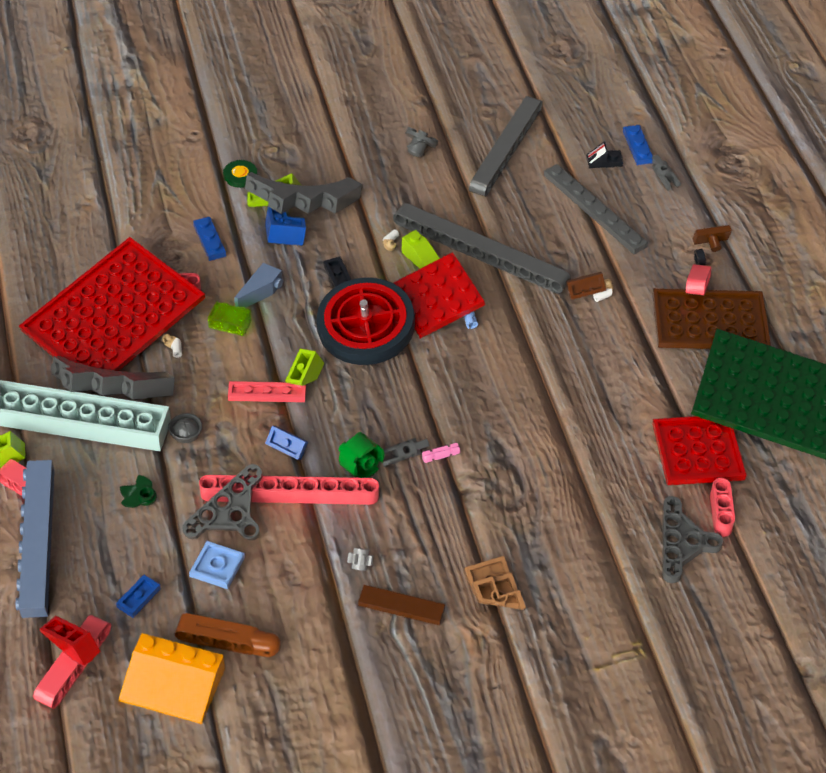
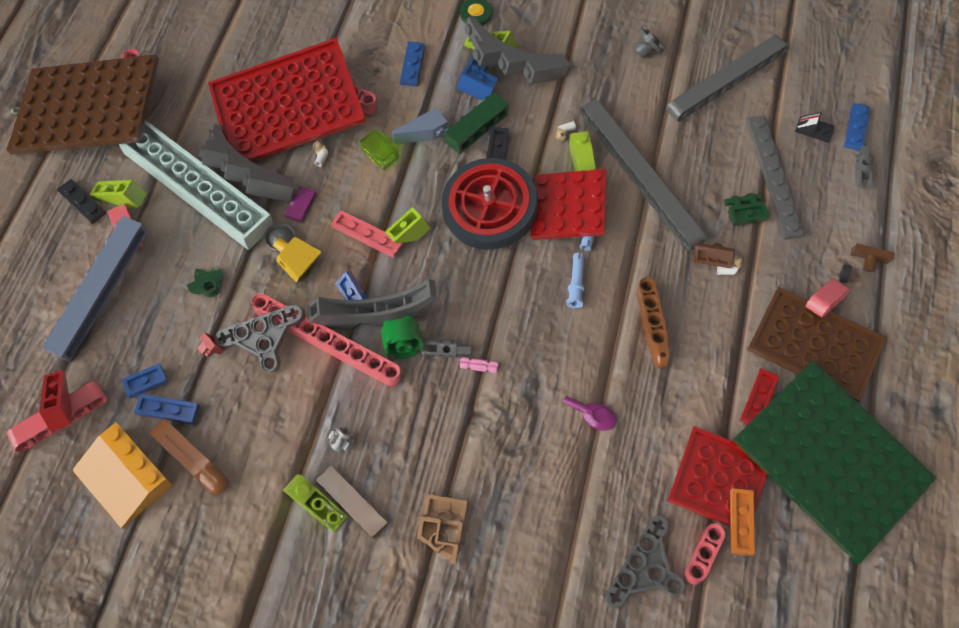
camera: 30 degrees right, 15 degrees up
light blue plate [189,541,245,589] -> none
none -> blue plate [134,394,200,425]
none -> tile [197,332,225,357]
none -> yellow torso [273,237,321,283]
none -> lime slope [283,474,347,532]
none -> magenta tile [284,186,316,223]
none -> dark grey arch [308,279,437,330]
none -> dark green brick [444,92,509,155]
none -> magenta piece [563,396,616,431]
none -> light blue pin [566,253,585,308]
none -> dark orange piece [636,277,670,368]
none -> dark green plate [724,193,770,226]
none -> orange plate [730,488,755,556]
none -> red plate [739,368,779,425]

